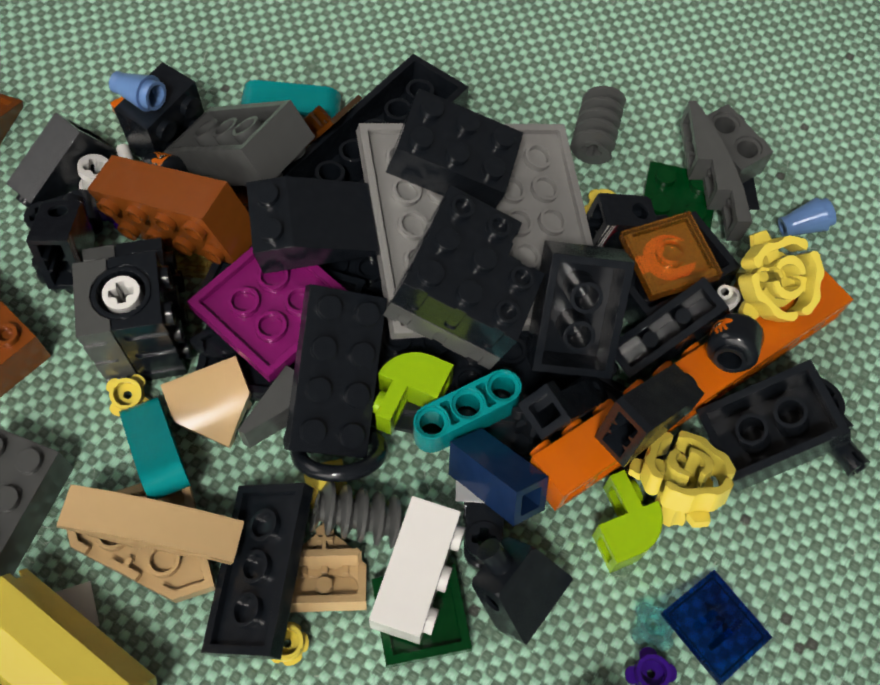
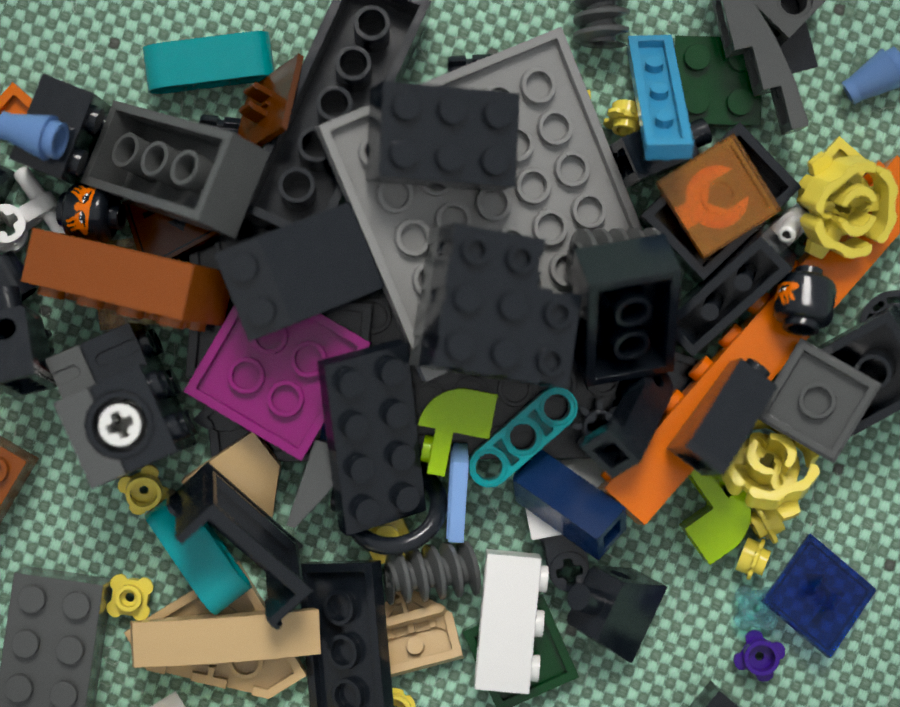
camera: 15 degrees left, 25 degrees up
none -> light yellow plate [106,574,154,621]
none -> black piece [166,462,313,630]
none -> light blue tile [446,443,469,543]
none -> dark azure plate [627,35,694,161]
none -> light yellow plate [735,537,772,580]
none -> light yellow plate [749,508,785,544]
none -> dark grey tile [758,338,882,464]

